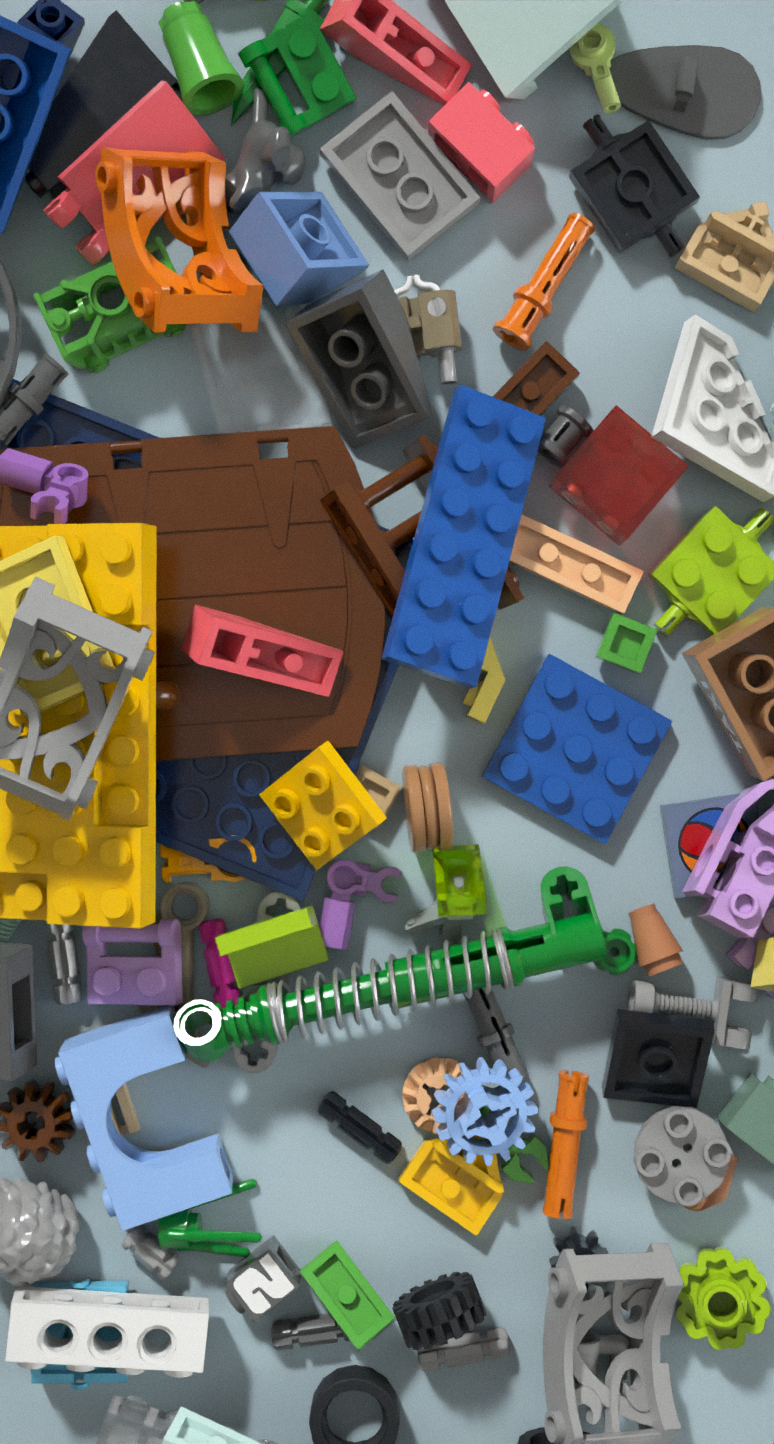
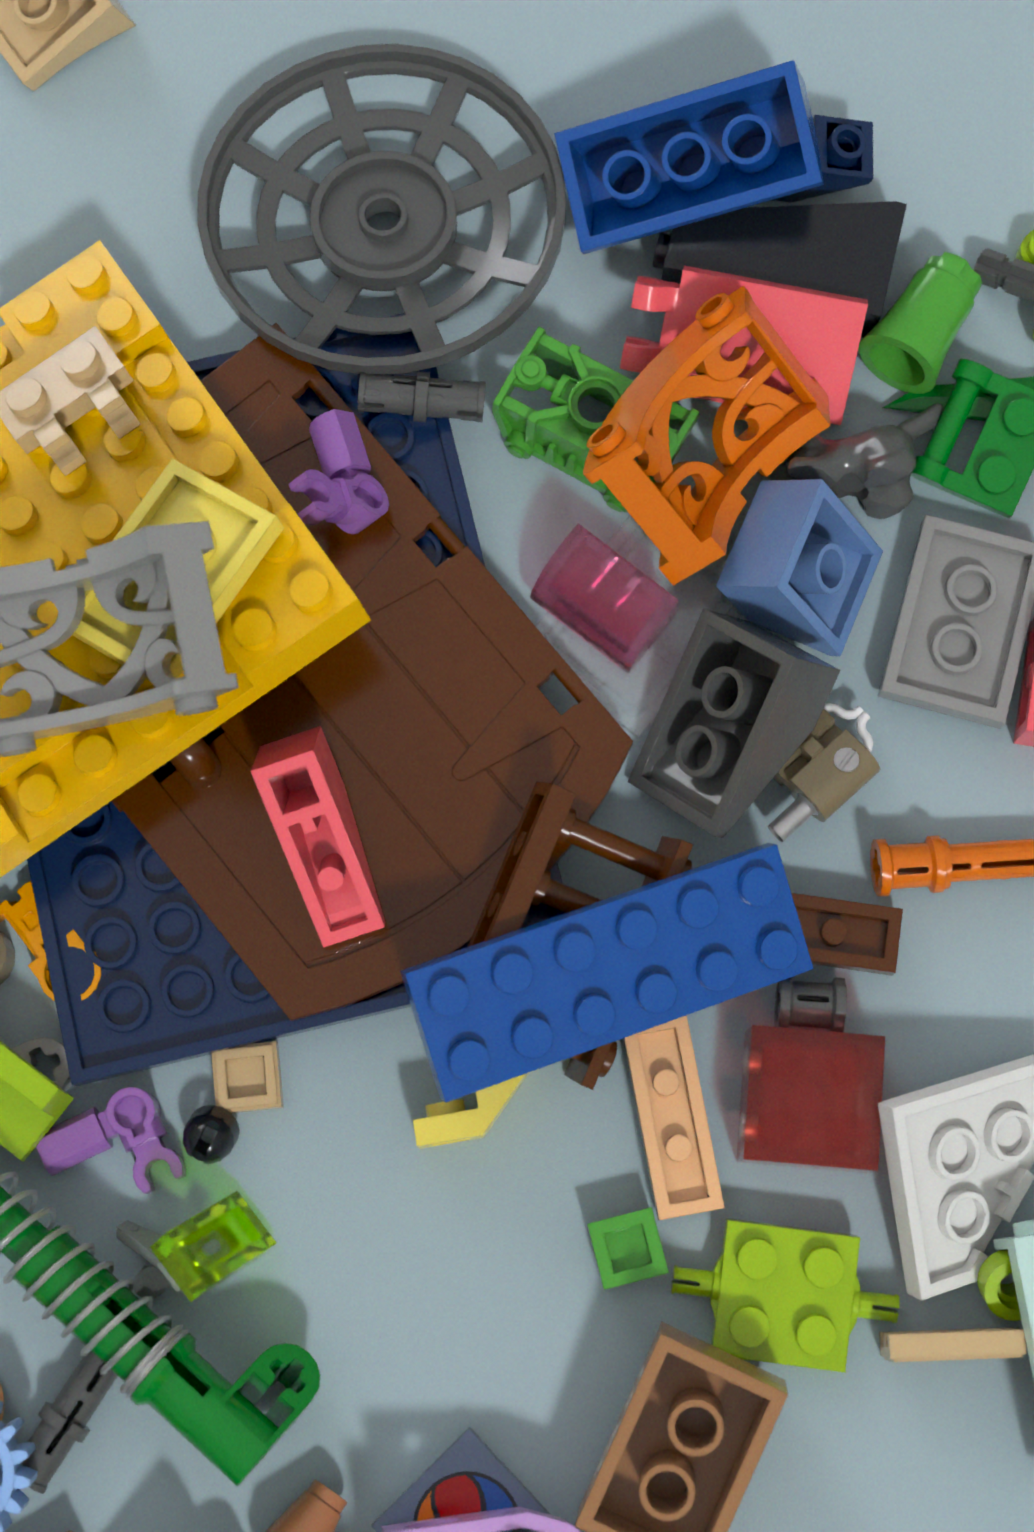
camera: 55 degrees right, 10 degrees down
yellow plate [259,741,387,871] -> none
medium nougat head [402,762,453,853] -> none
blue plate [481,653,673,844] -> none
green plate [594,928,637,975] -> none
none -> black hinge [182,1105,240,1164]
none -> clear pink brick [530,523,679,674]

